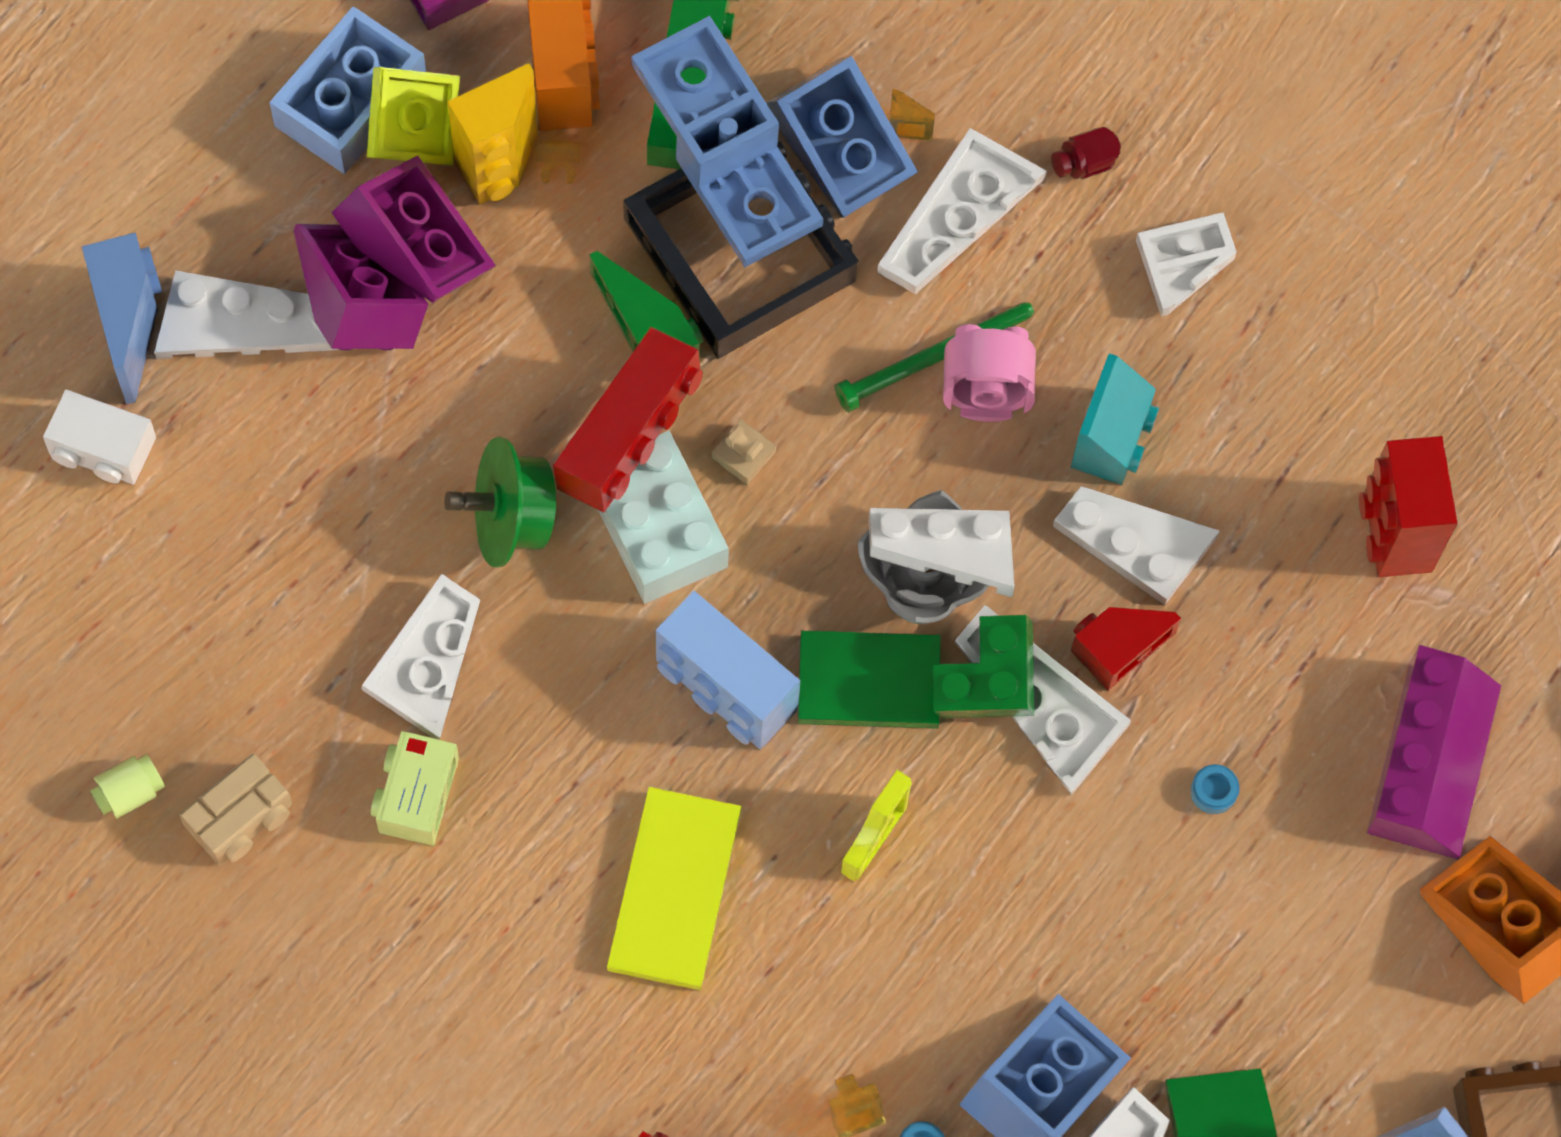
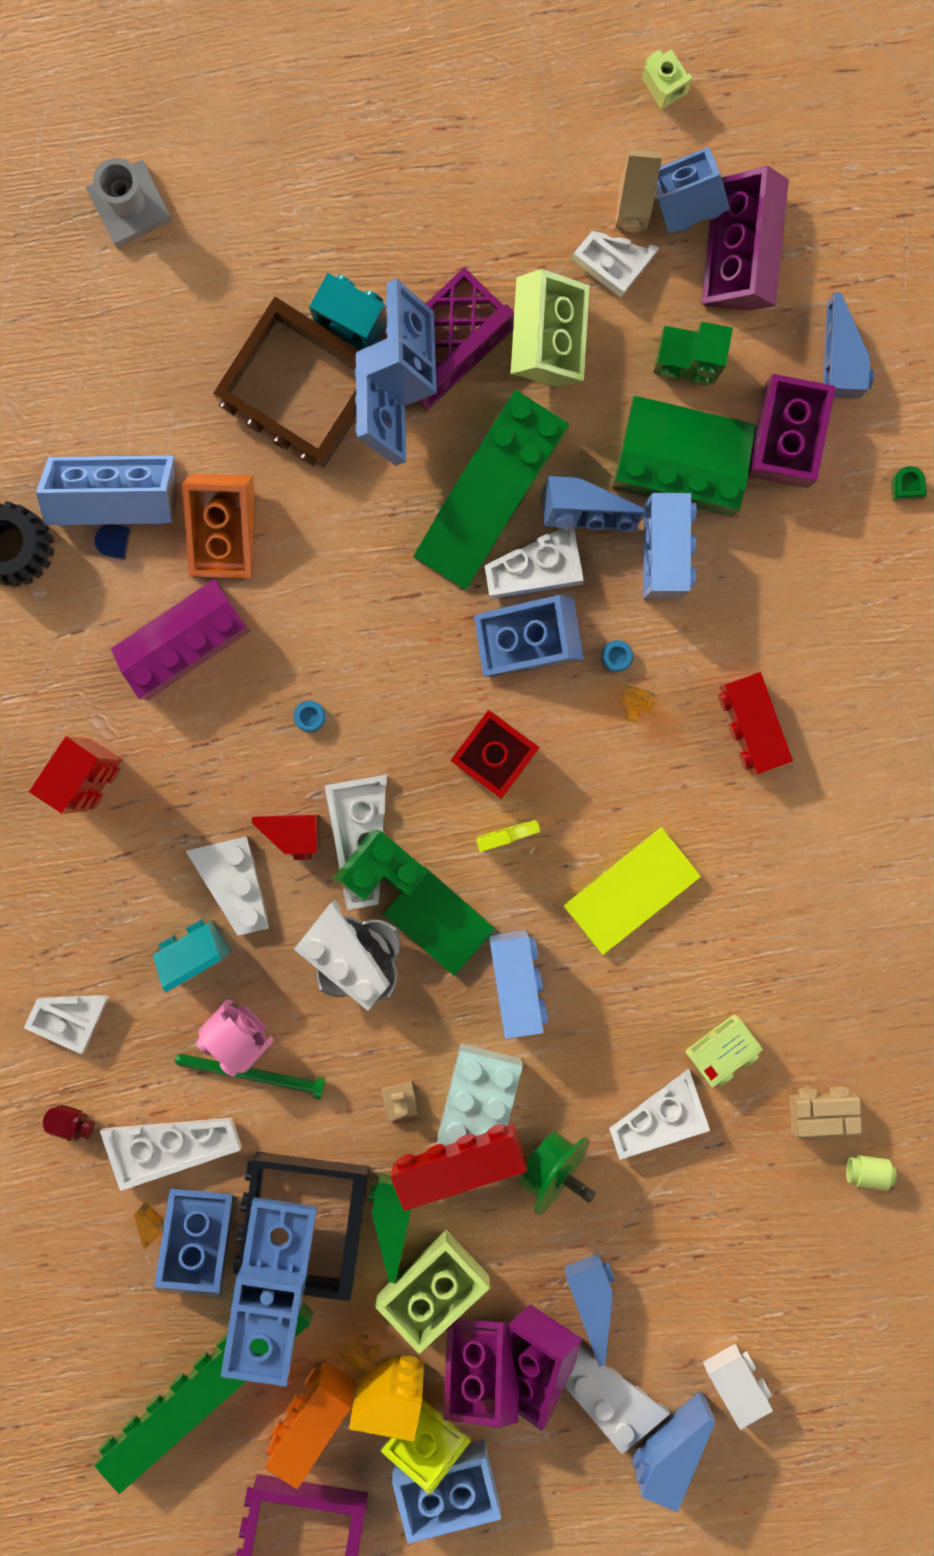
camera: 140 degrees left, 20 degrees up
none -> yellowish green brick [375,1230,490,1354]
none -> red brick [450,709,540,799]
none -> medium blue slope [564,1254,615,1367]

